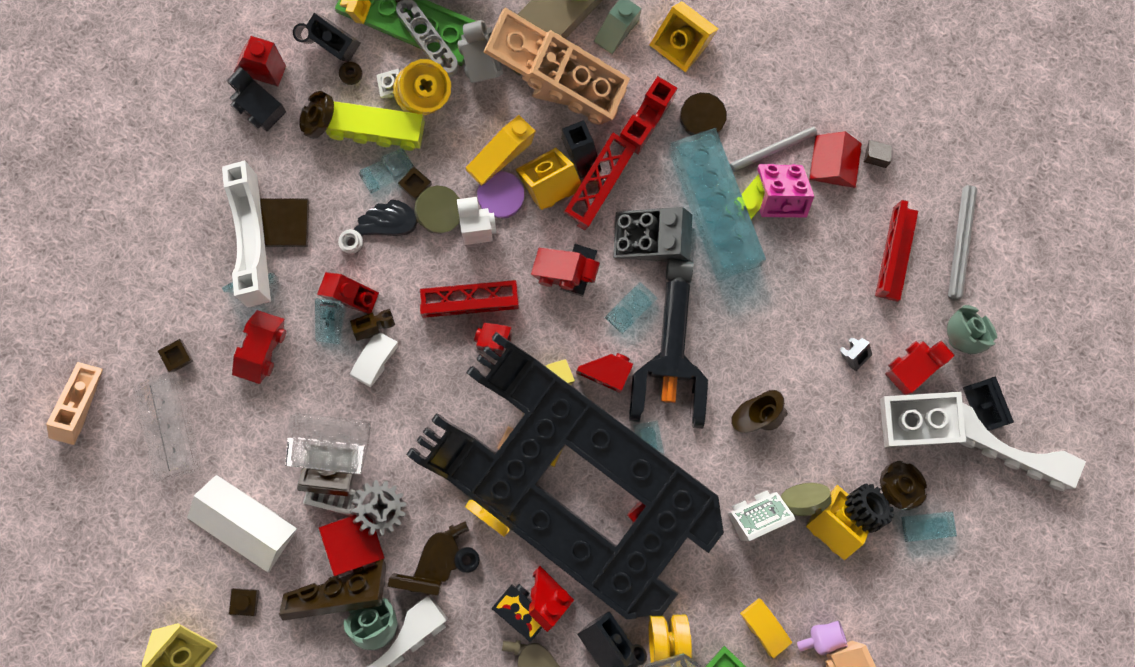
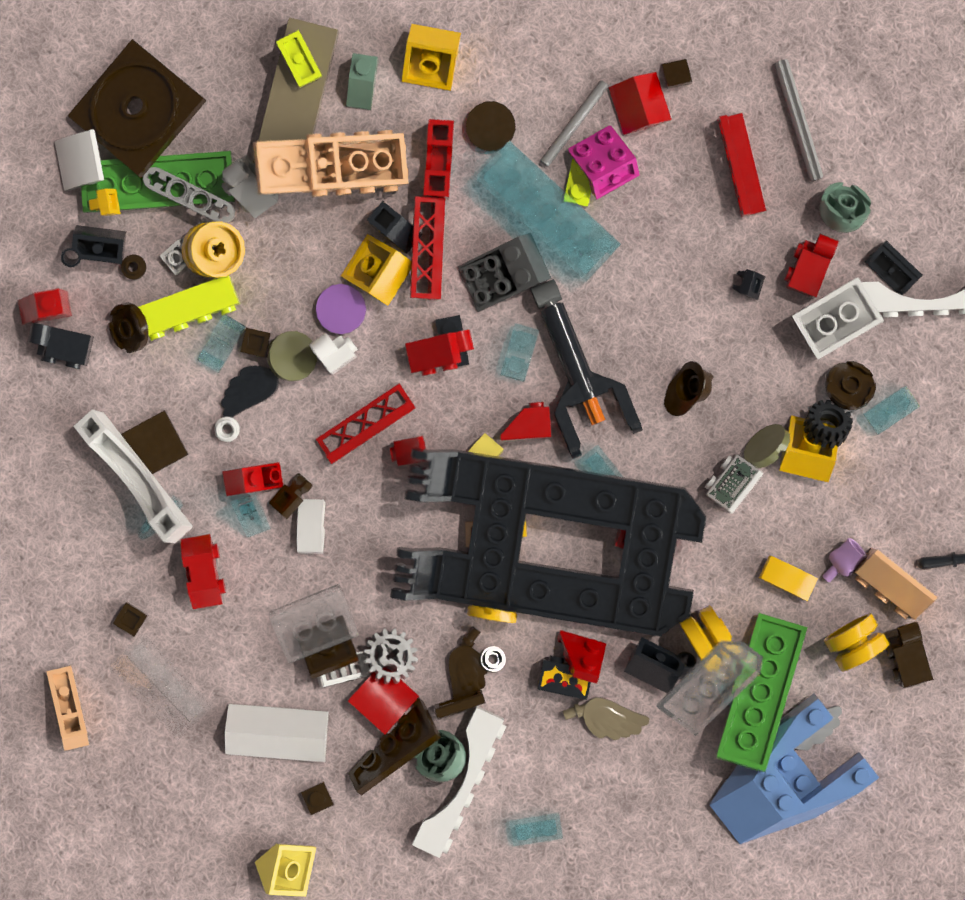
camera: 15 degrees left, 10 degrees up
yellow slope [465,115,536,186] -> none

